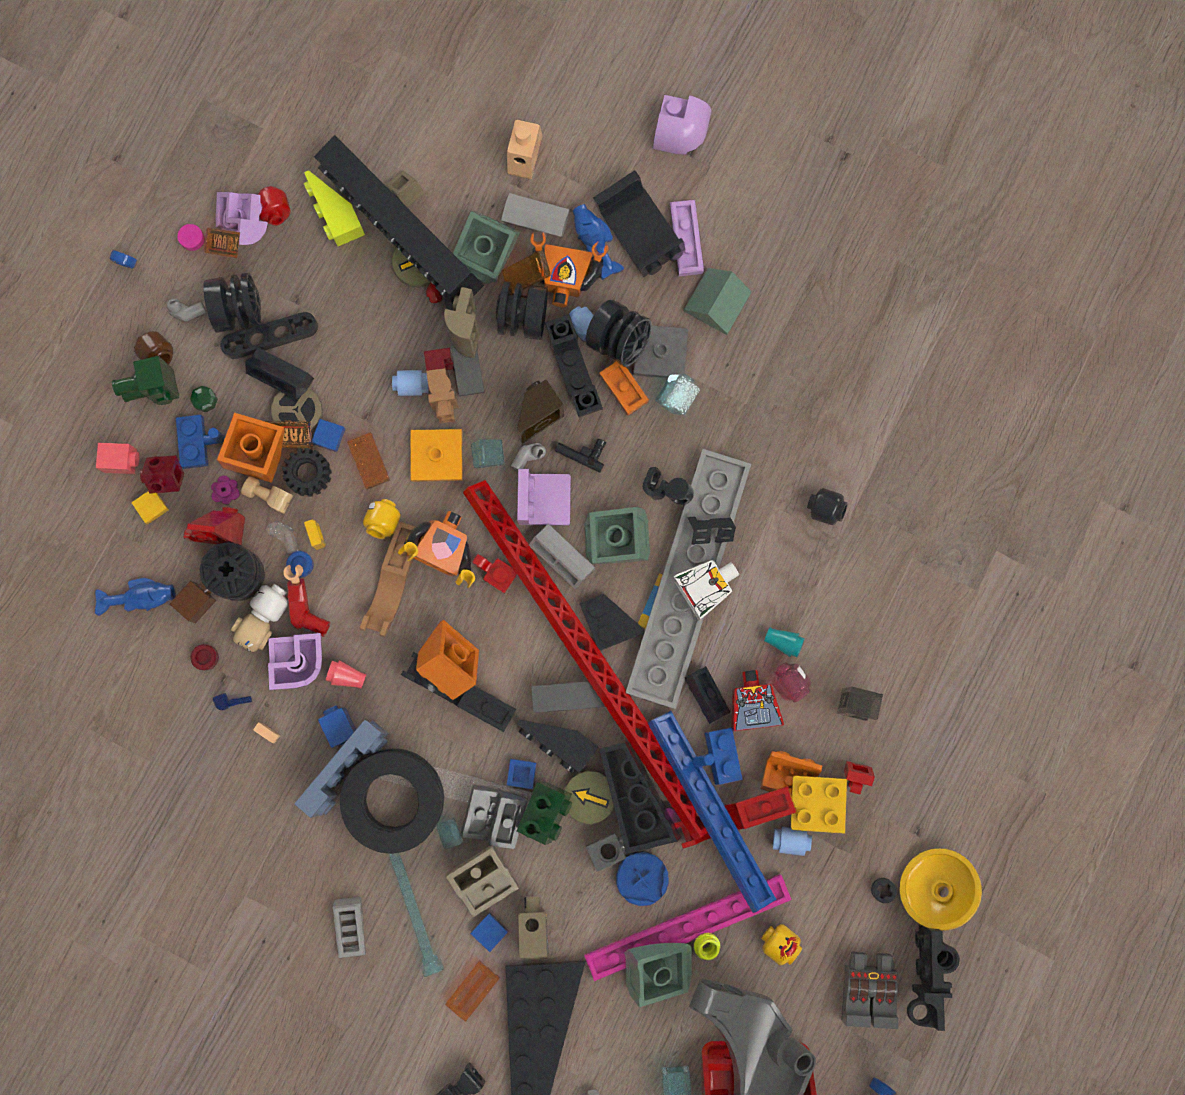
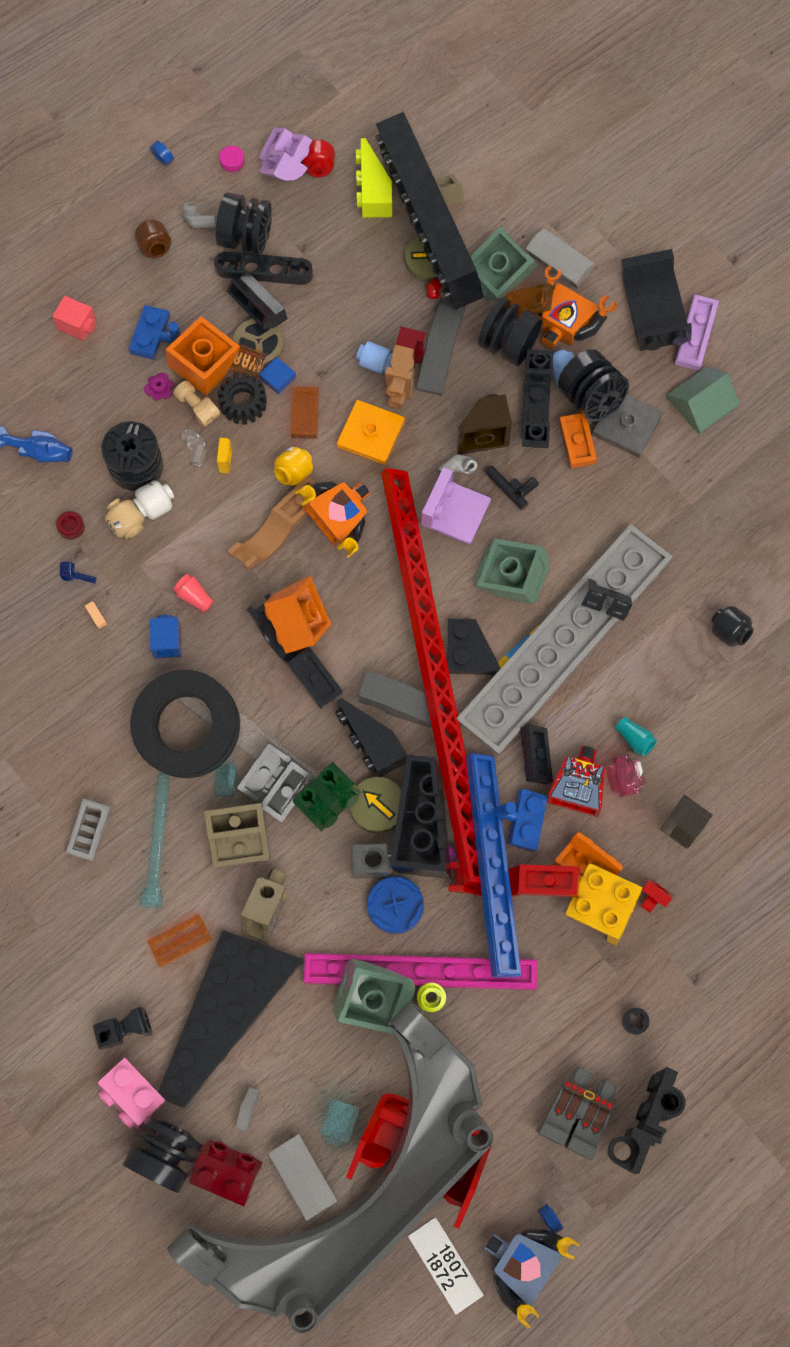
camera: 25 degrees right, 10 degrees down
dark green brick [112,356,179,405] -> none
yellow tile [131,491,169,524] -> none
dark red brick [140,455,185,494] -> none
reddish brown brick [169,581,216,623] -> none
red wedge [183,507,245,545] -> none
dark green tile [190,386,218,412] -> none
clear orange tile [204,228,240,258] -> none
lavender brick [268,633,322,690] -> none
red arm [284,565,331,637] -> none
blue tile [286,551,314,578] -> none
sand blue piece [295,719,389,818] -> none
dark tan brick [444,287,480,358] -> none
clear light blue slope [471,440,505,468] -> none
blue tile [471,912,508,952] -> none
red plate [472,554,517,594] -> none
light nougat torso [507,120,542,179] -> none
blue tile [507,759,537,789] -> none
light grey piece [529,524,595,589] -> none
blue animal [572,204,624,280] -> none
black leg [642,467,694,505] -> none
lavender brick [653,95,711,154] -> none
clear light blue brick [655,374,701,415] -> none
torso [672,560,739,621] -> none
yellow head [761,924,802,965] -> none
light blue brick [773,826,812,856] -> none
yellow dish [900,848,982,931] -> none

